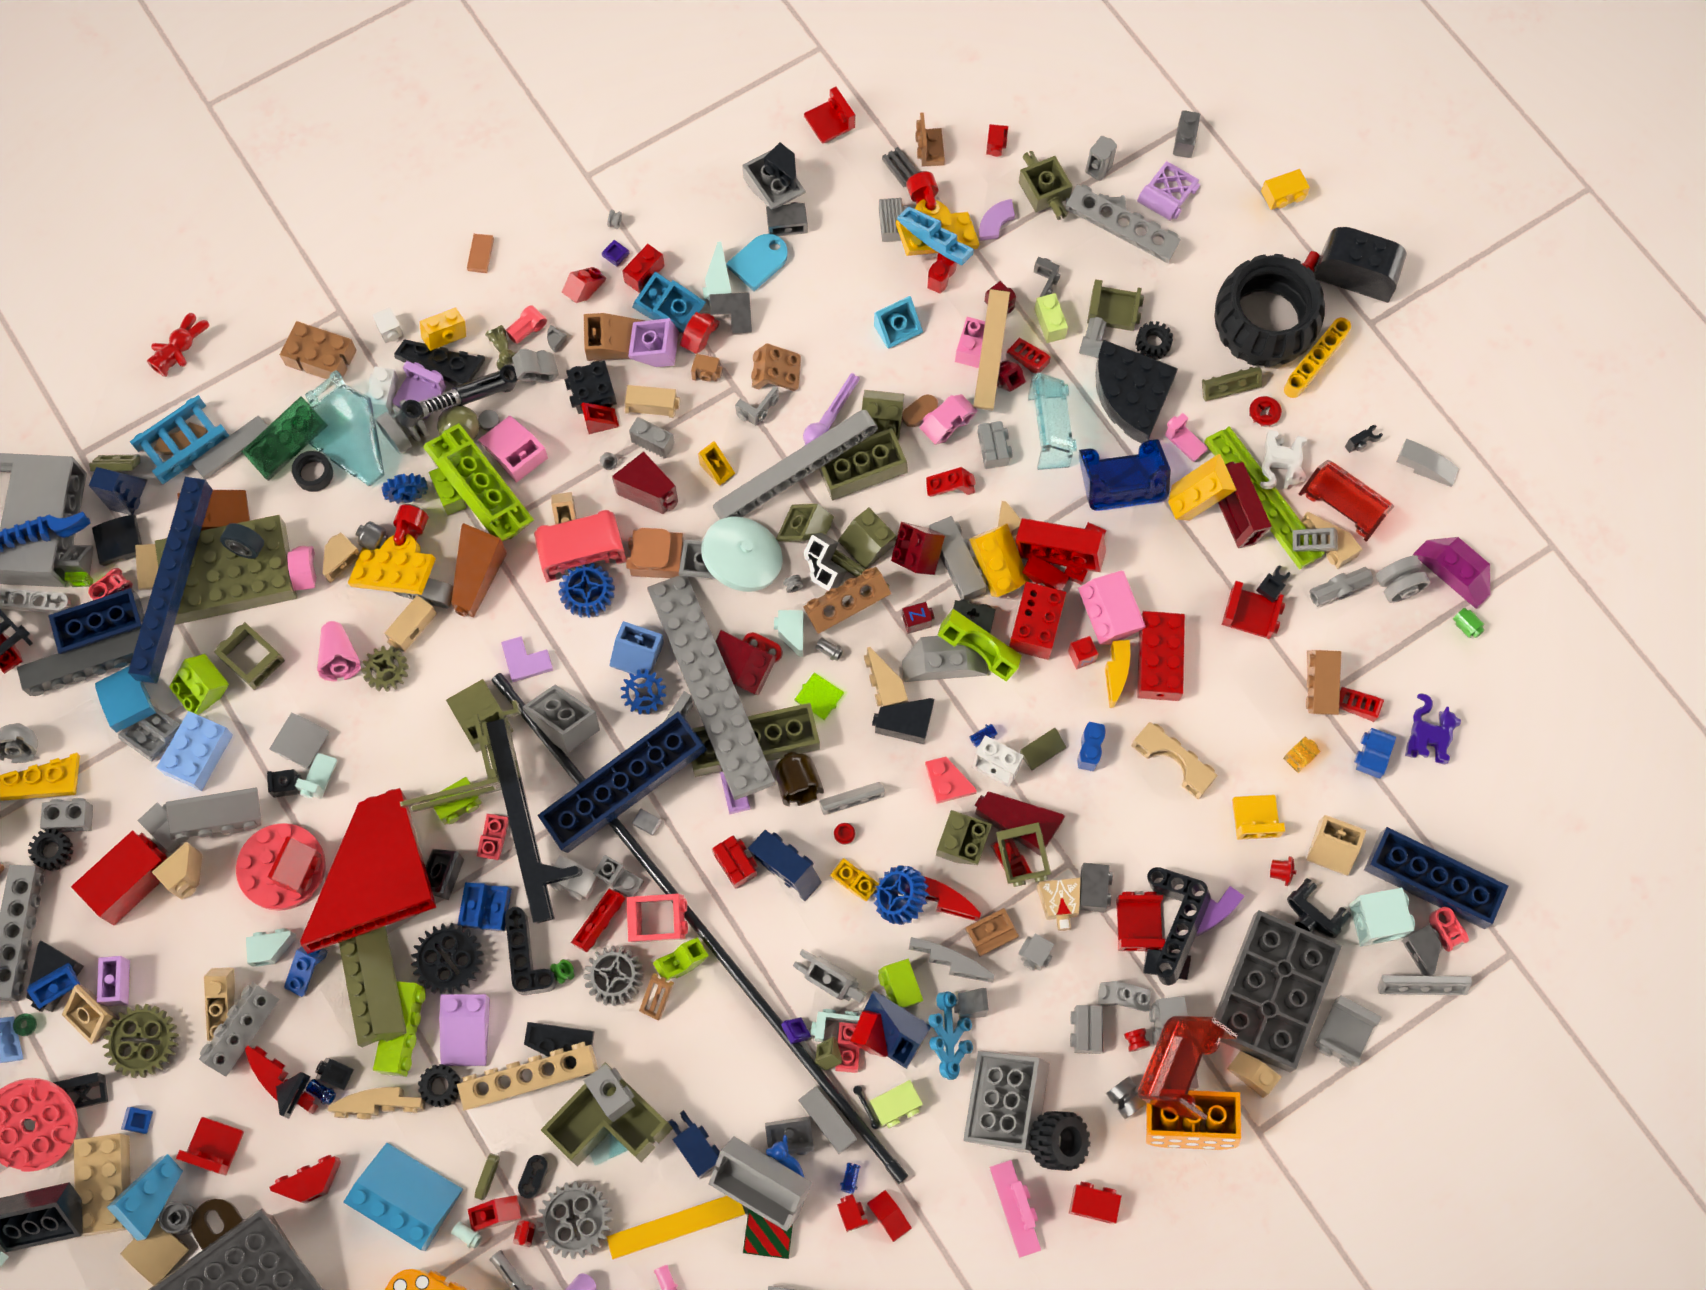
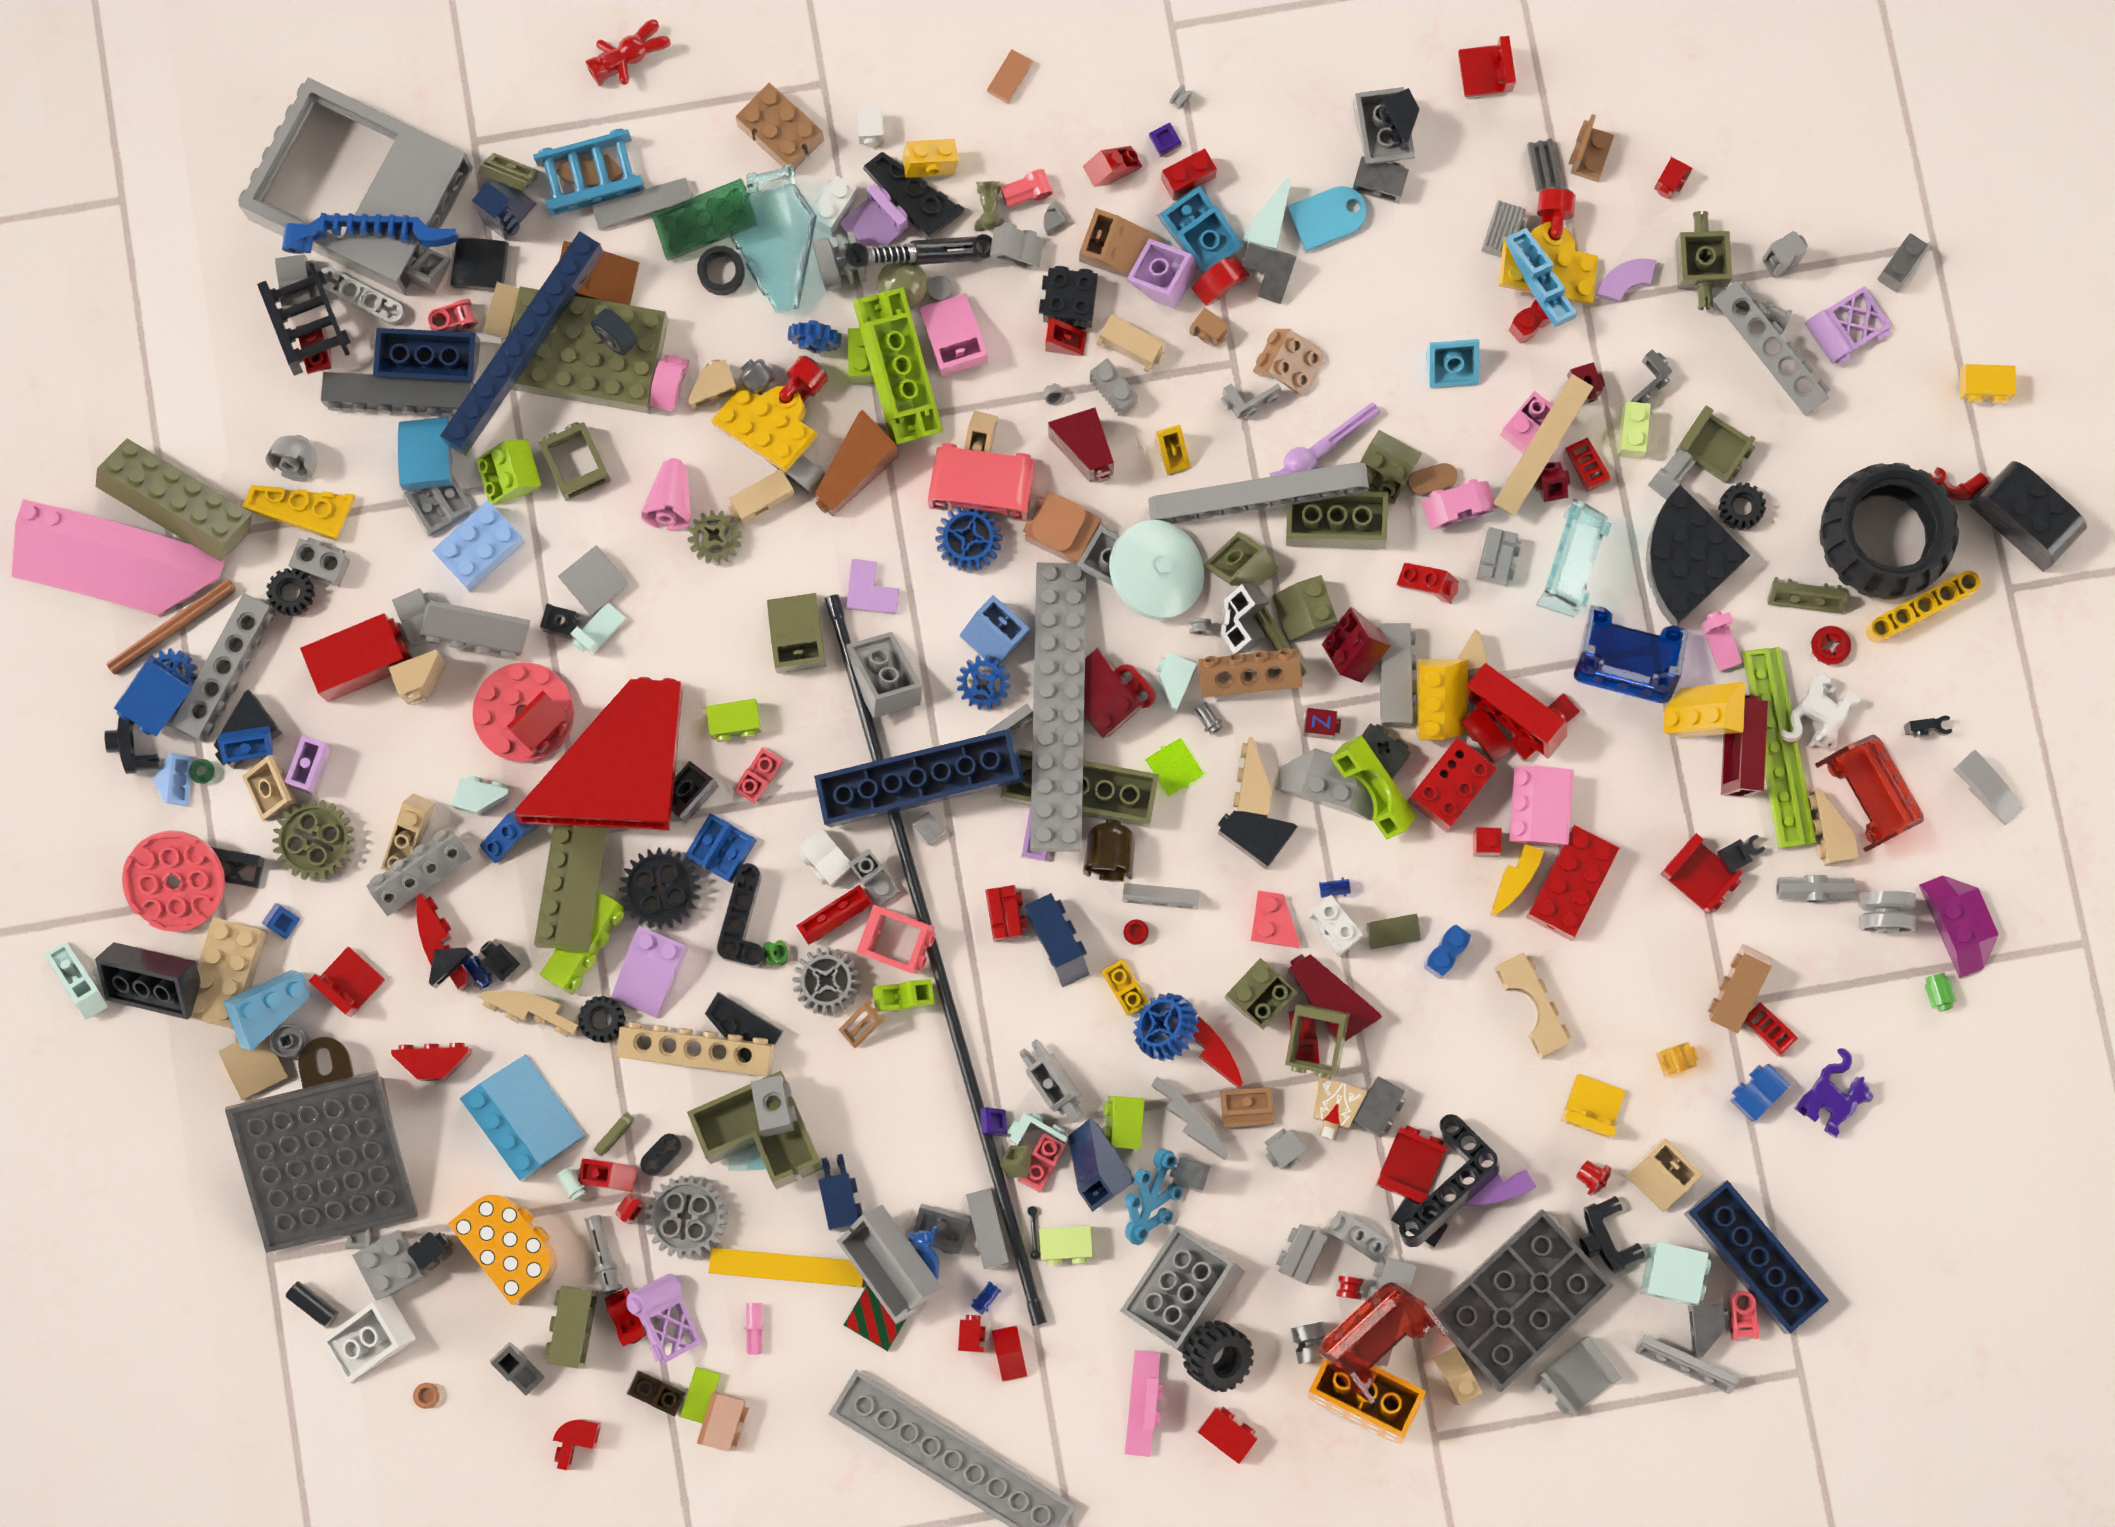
camera: 25 degrees right, 10 degrees up
clear neon green tile [64,572,93,587] -> none
black piece [400,700,583,924] -> none
red slope [850,1010,888,1057] -> none
light grey slope [1293,528,1338,551] -> none

